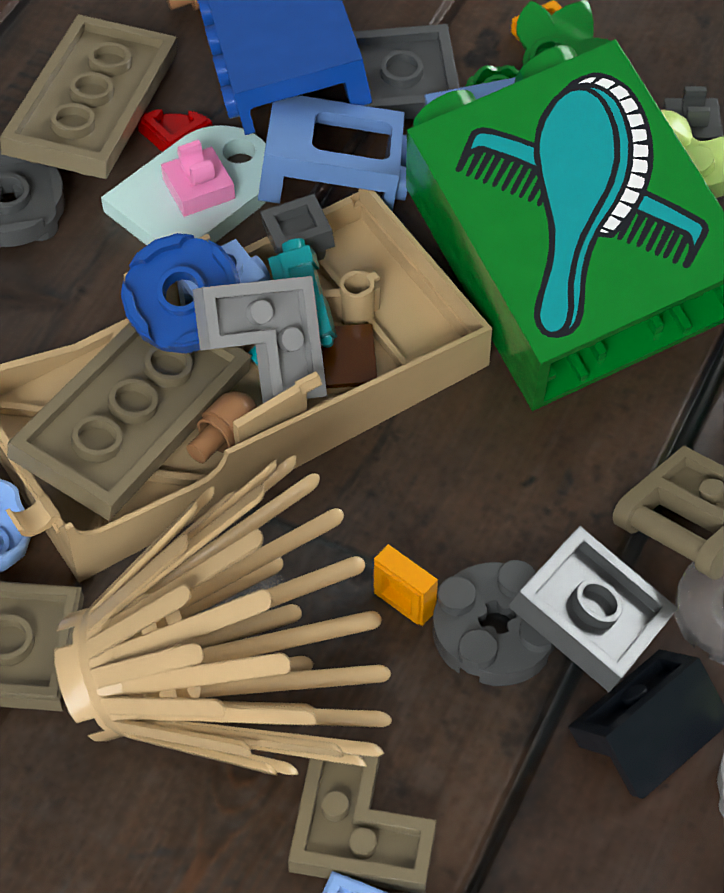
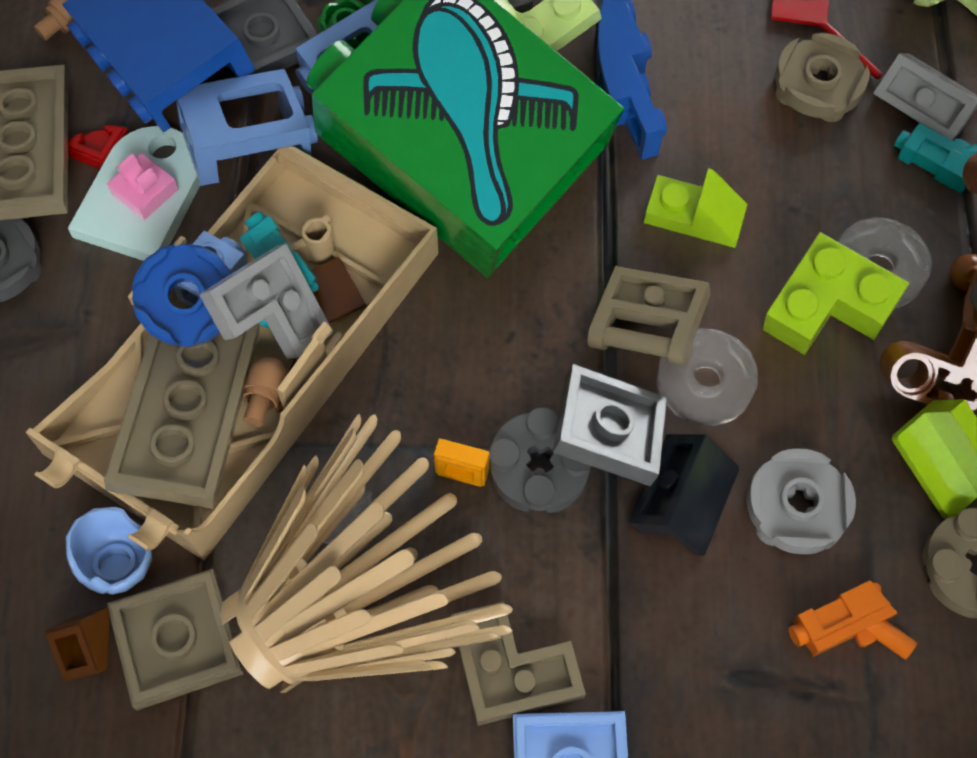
camera: 25 degrees left, 10 degrees up
dark grey tile [260,194,335,261] -> none

